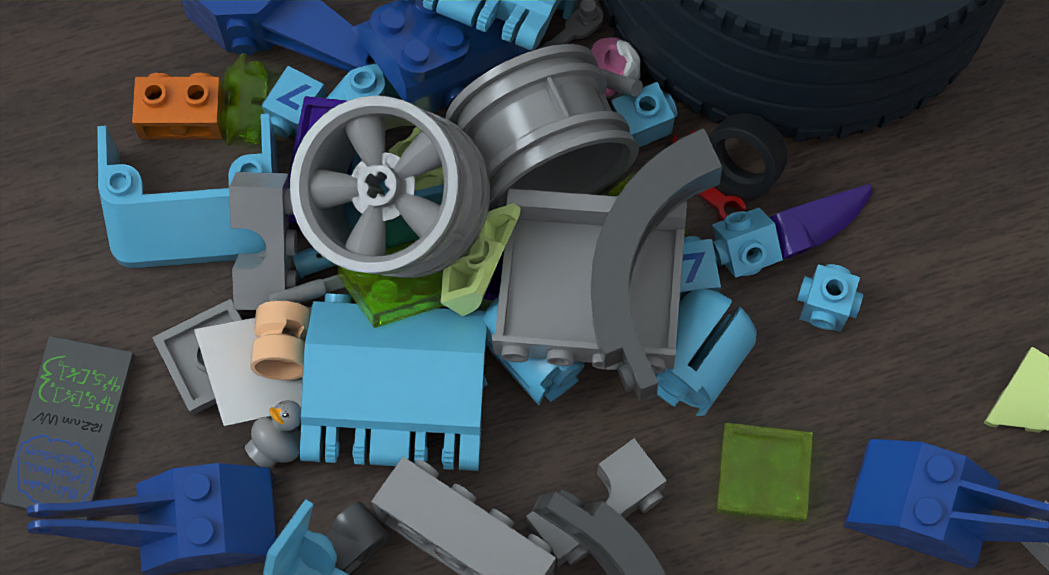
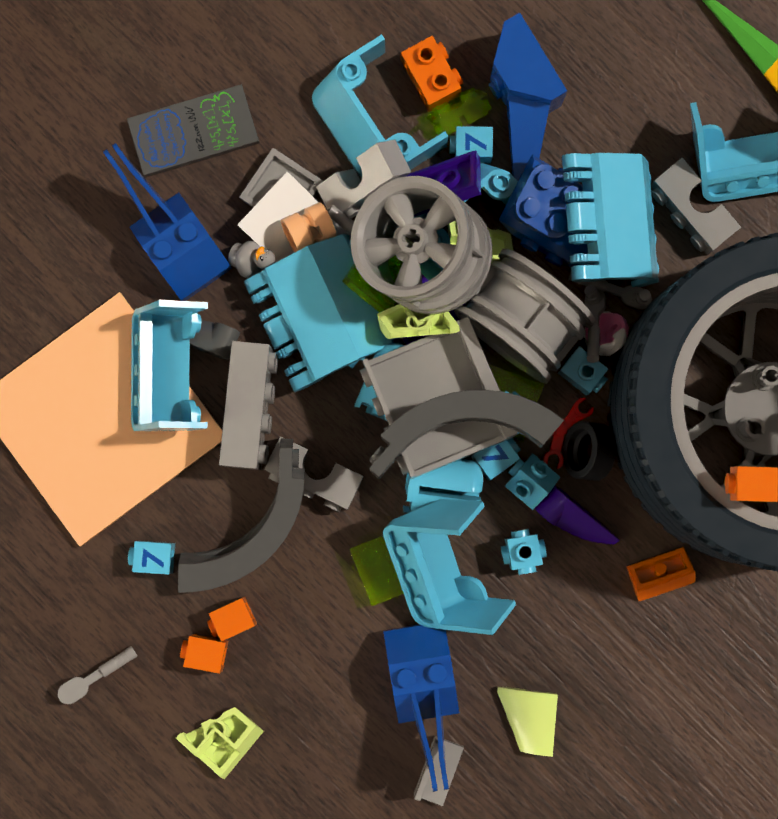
camera: 65 degrees right, 15 degrees up
none -> medium azure windscreen [383,499,516,635]
none -> orange slope [626,547,696,601]

